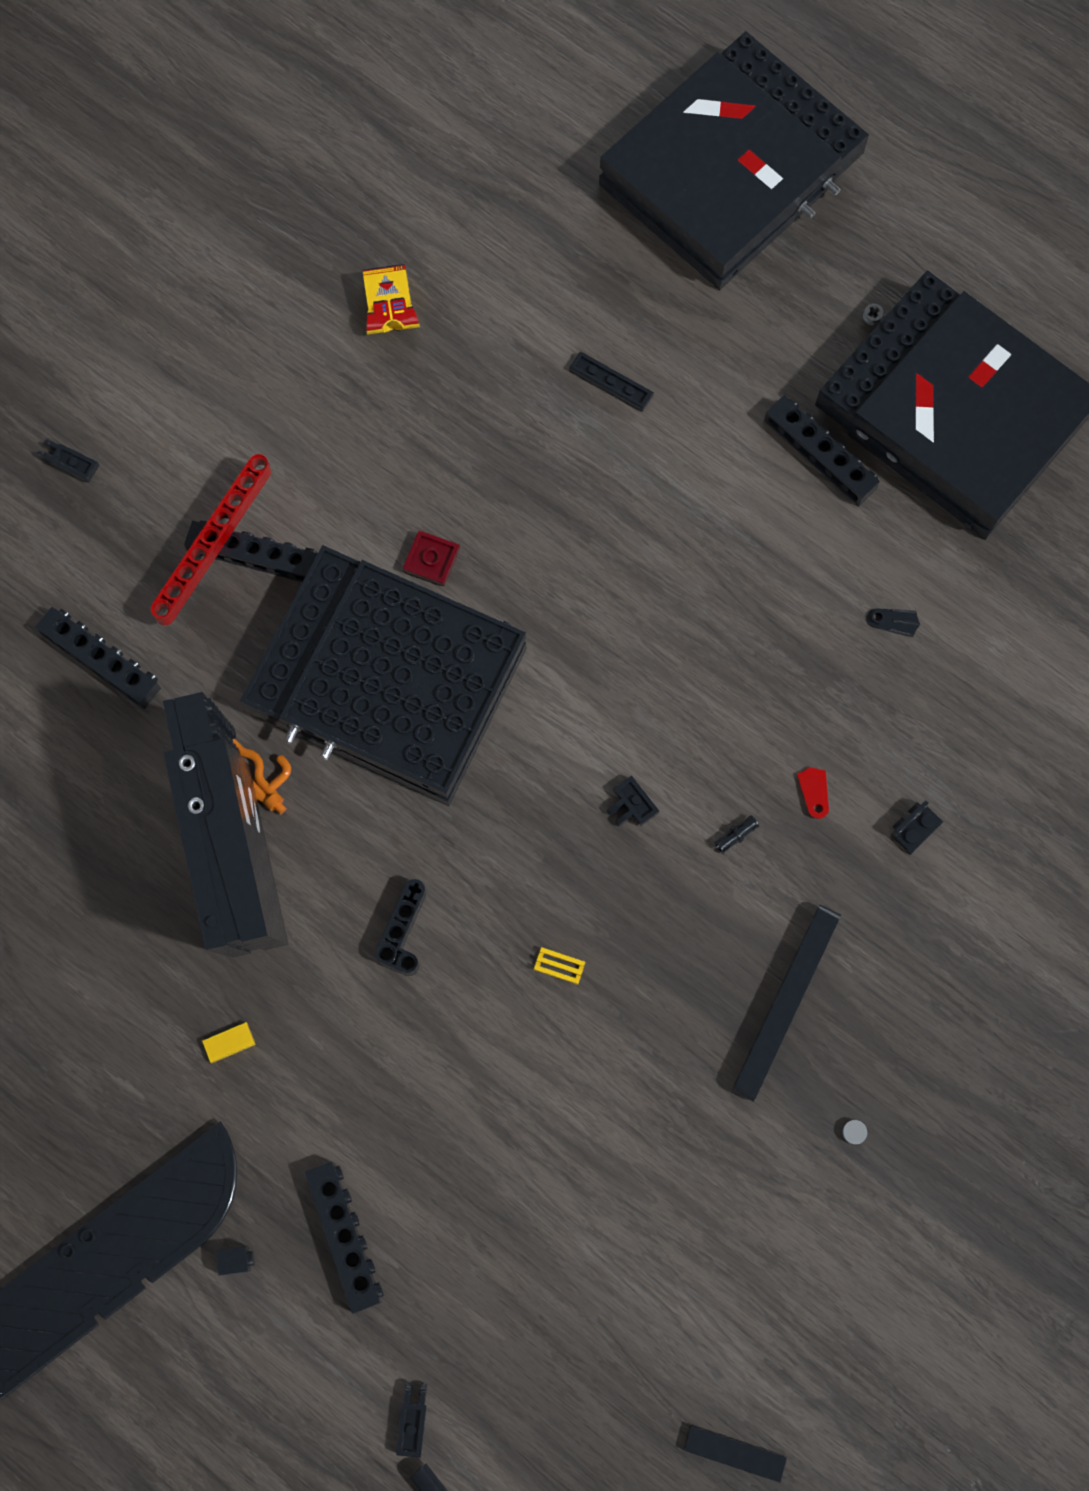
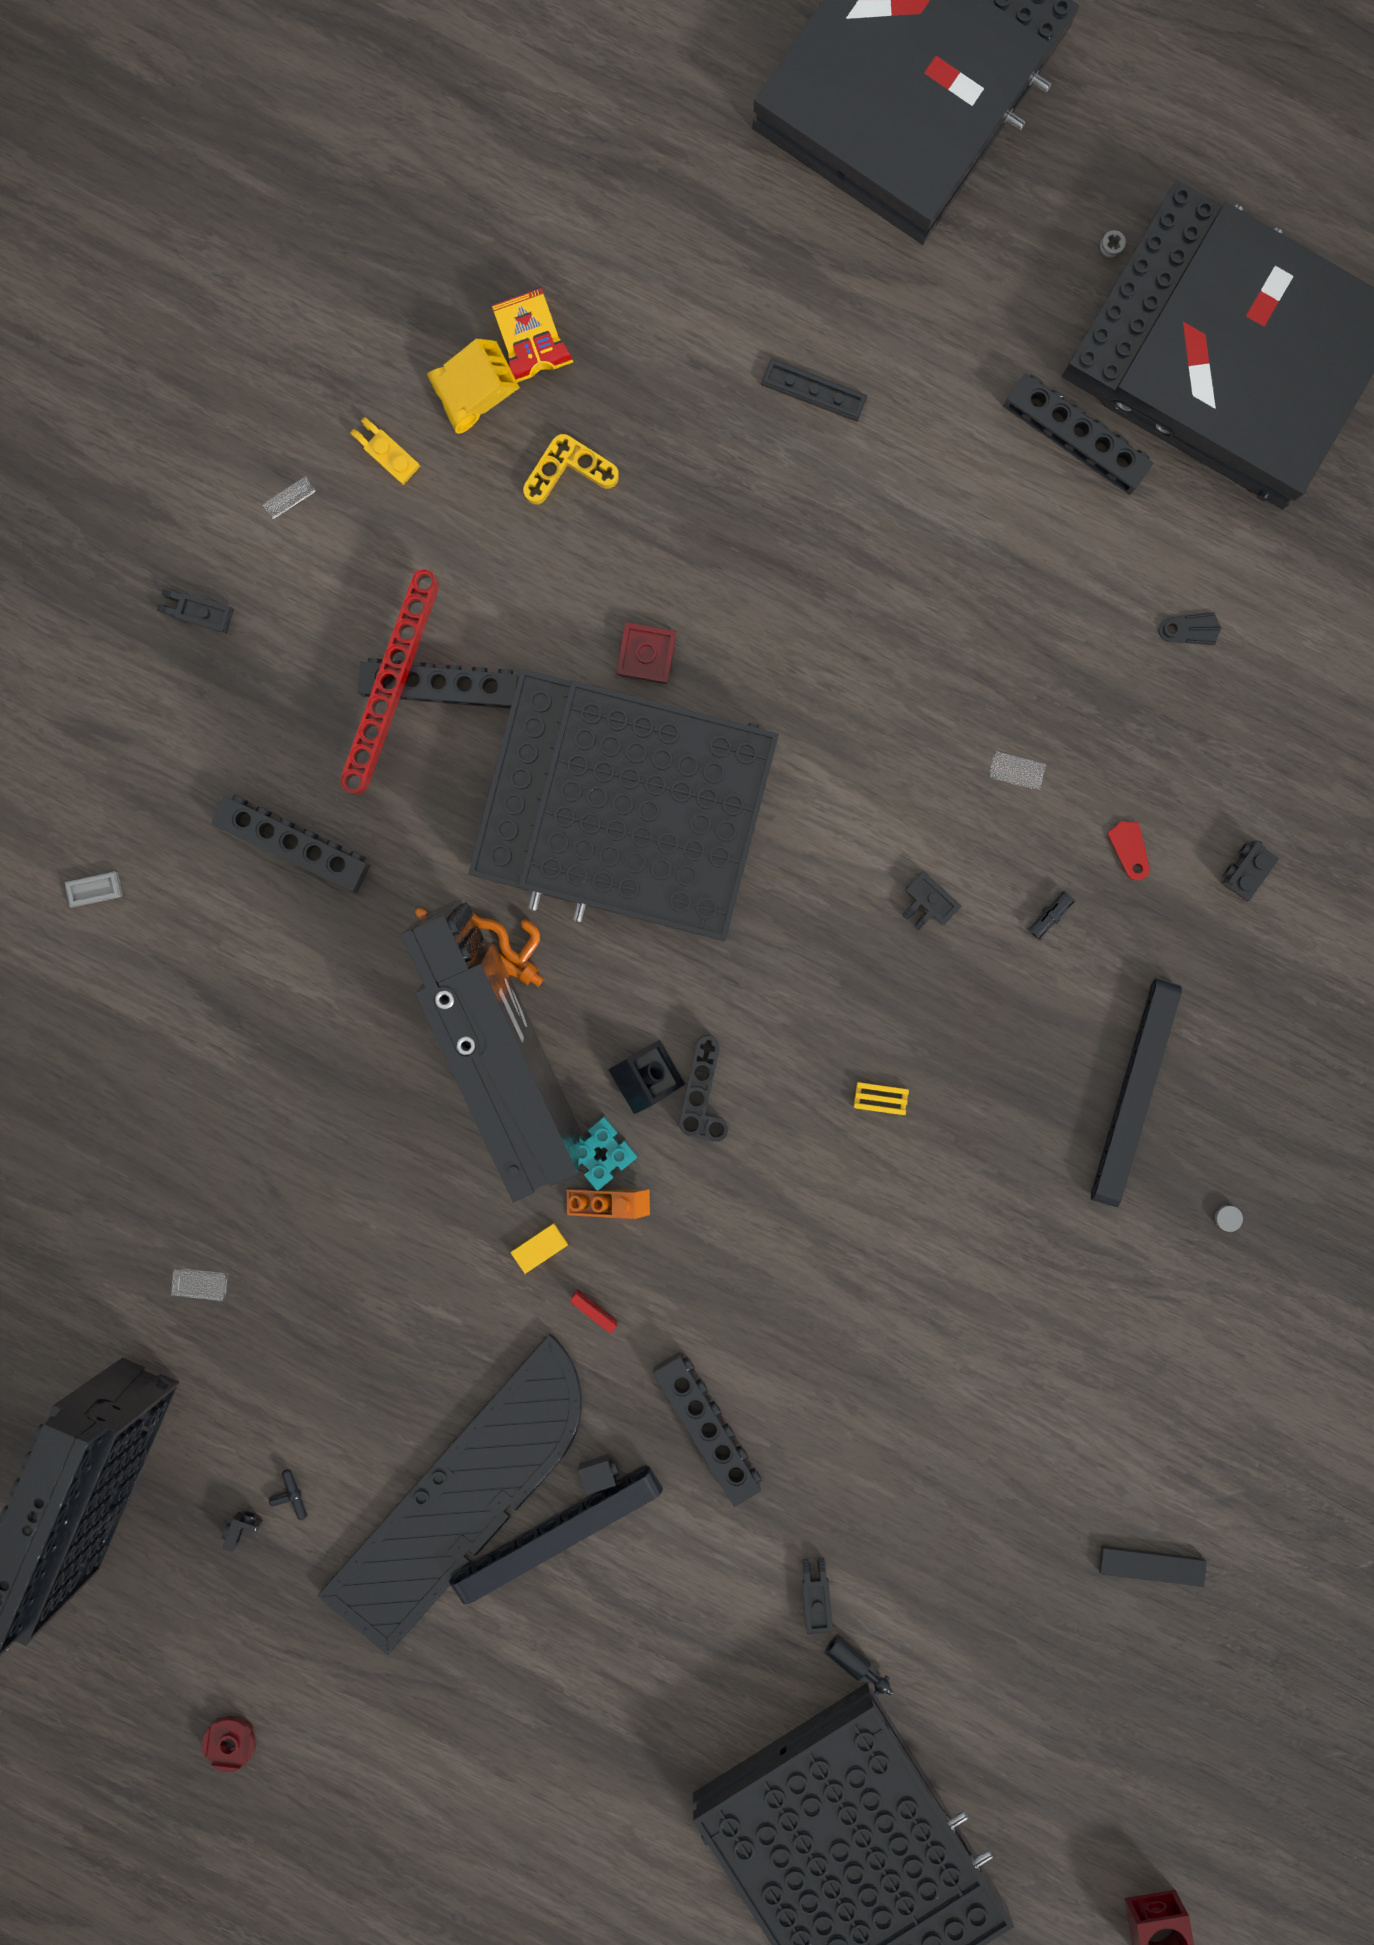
camera: 15 degrees left, 15 degrees up
none -> clear tile [262,476,316,519]
none -> yellow hinge [350,417,420,485]
none -> yellow piece [427,339,520,434]
none -> black beam [449,1466,663,1605]
none -> yellow beam [523,434,619,504]
none -> orange slope [567,1188,650,1219]
none -> red tile [570,1289,618,1333]
none -> teal brick [578,1115,638,1191]
none -> black slope [608,1040,685,1114]
none -> clear tile [988,751,1047,790]

